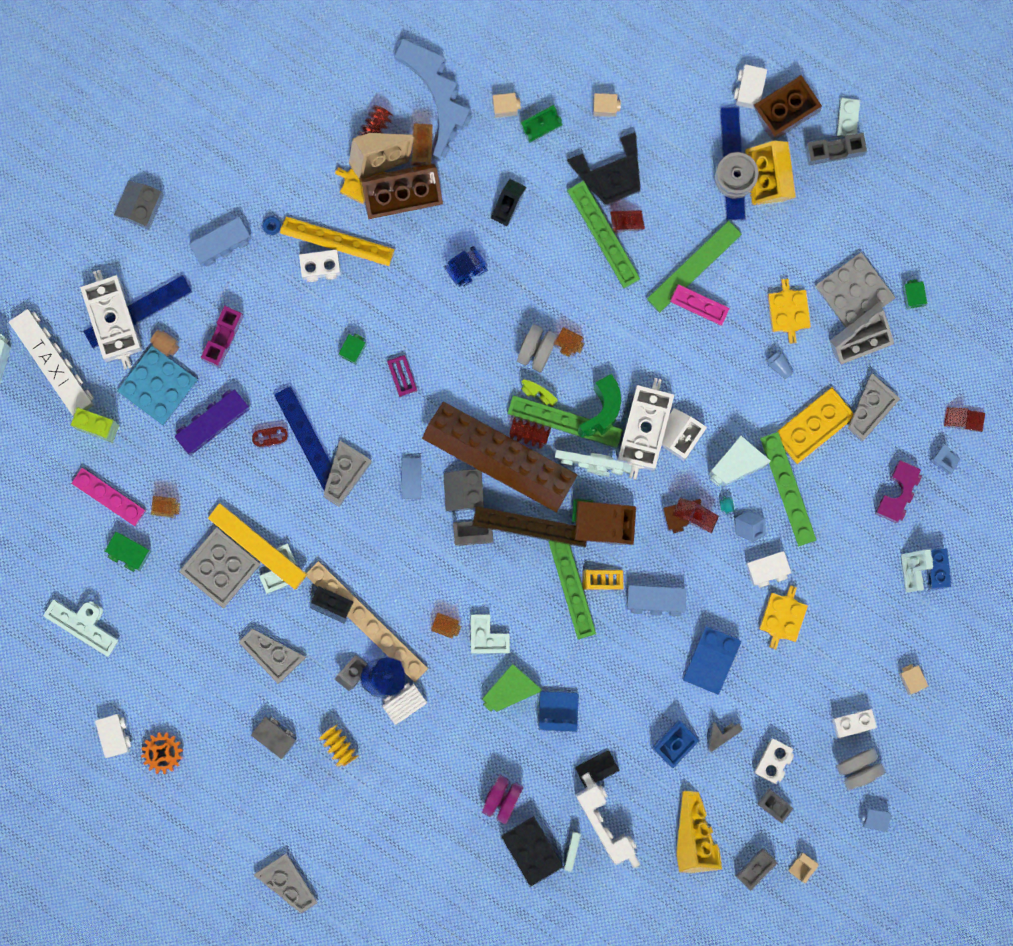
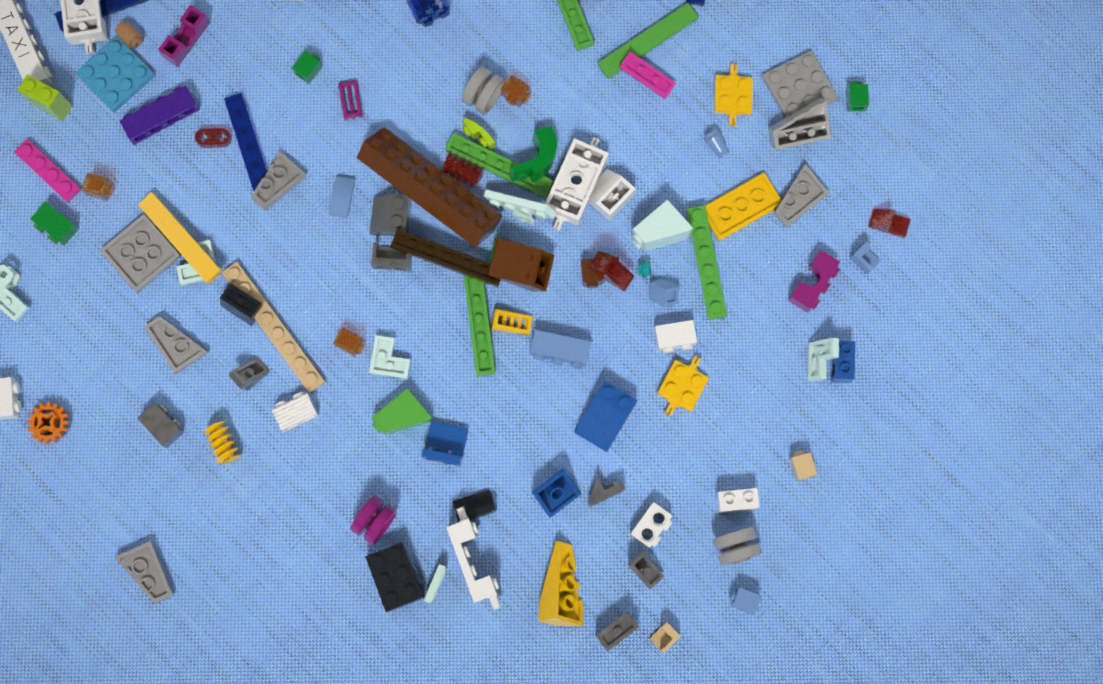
camera: 10 degrees right, 5 degrees down
clear blue brick [361,657,405,698] -> none

